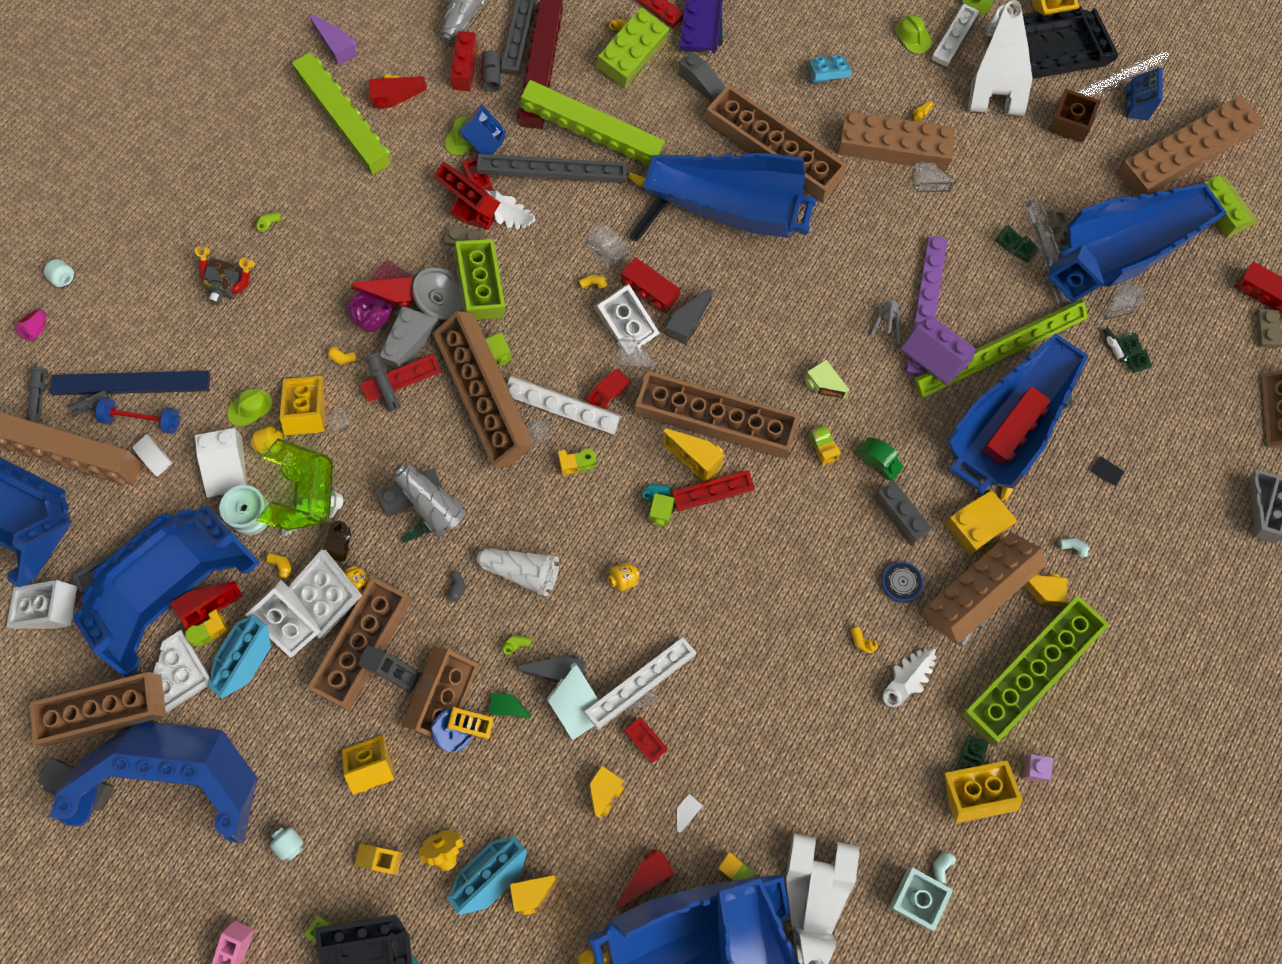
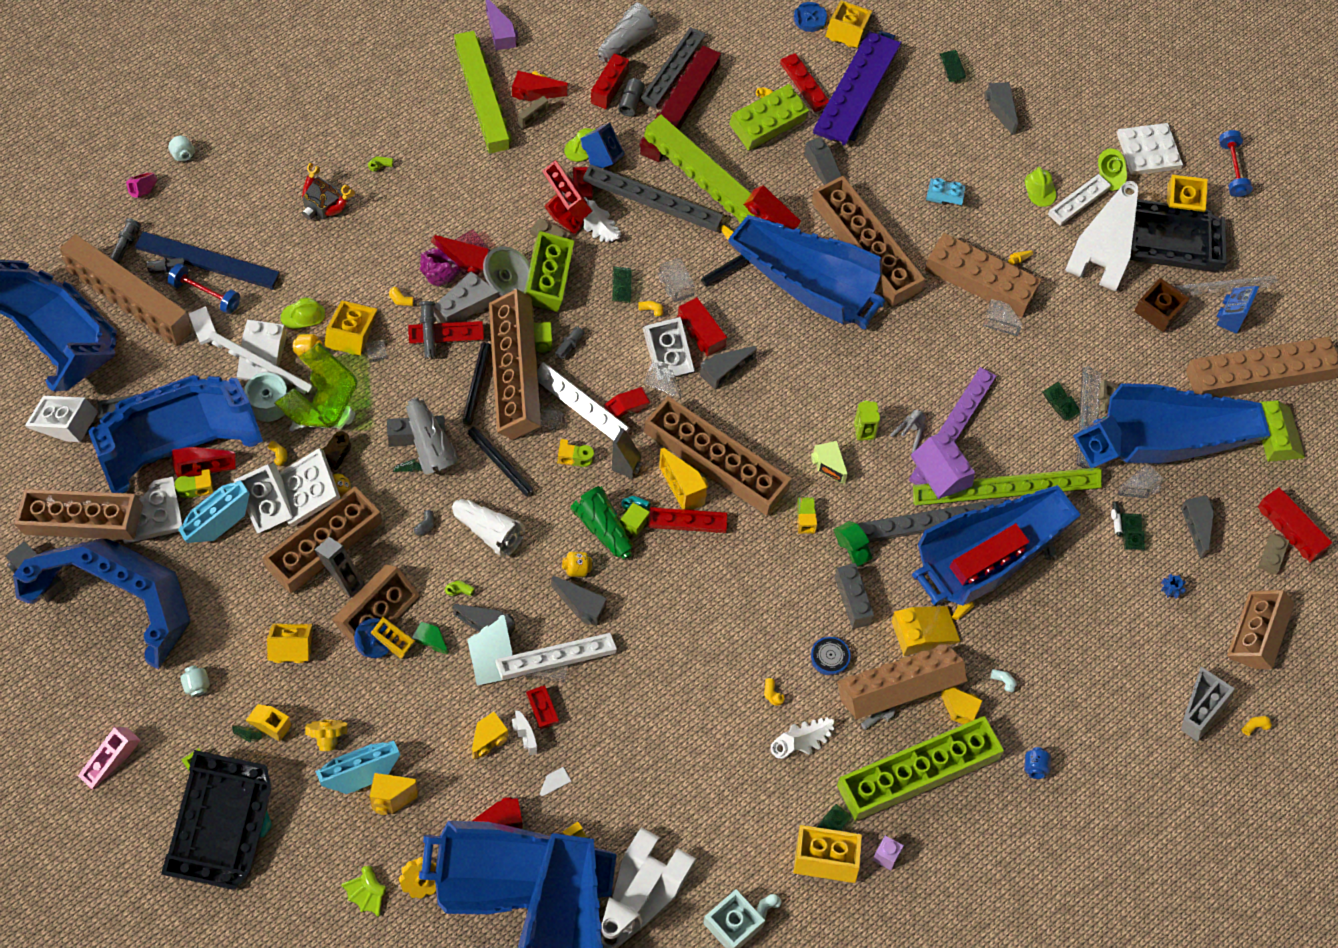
camera: 15 degrees right, 10 degrees down
black piece [1091,457,1125,486] -> none
none -> white plate [208,331,315,394]
none -> clear green bar [232,725,262,743]
none -> black axle [462,342,491,425]
none -> black axle [468,426,534,497]
none -> white slope [512,711,537,755]
none -> dark tan plate [518,96,548,130]
none -> dark grey slope [551,575,607,626]
none -> dark grey axle [555,326,584,359]
none -> green cone [570,486,633,560]
none -> clear green slope [611,266,632,303]
none -> dark grey slope [612,427,643,479]
none -> red brick [743,185,801,230]
none -> lime brick [854,401,880,441]
none -> dark grey plate [857,498,1004,542]
none -> blue head [1024,747,1051,779]
none -> blue gear [1161,574,1186,599]
none -> dark grey slope [1181,495,1214,559]

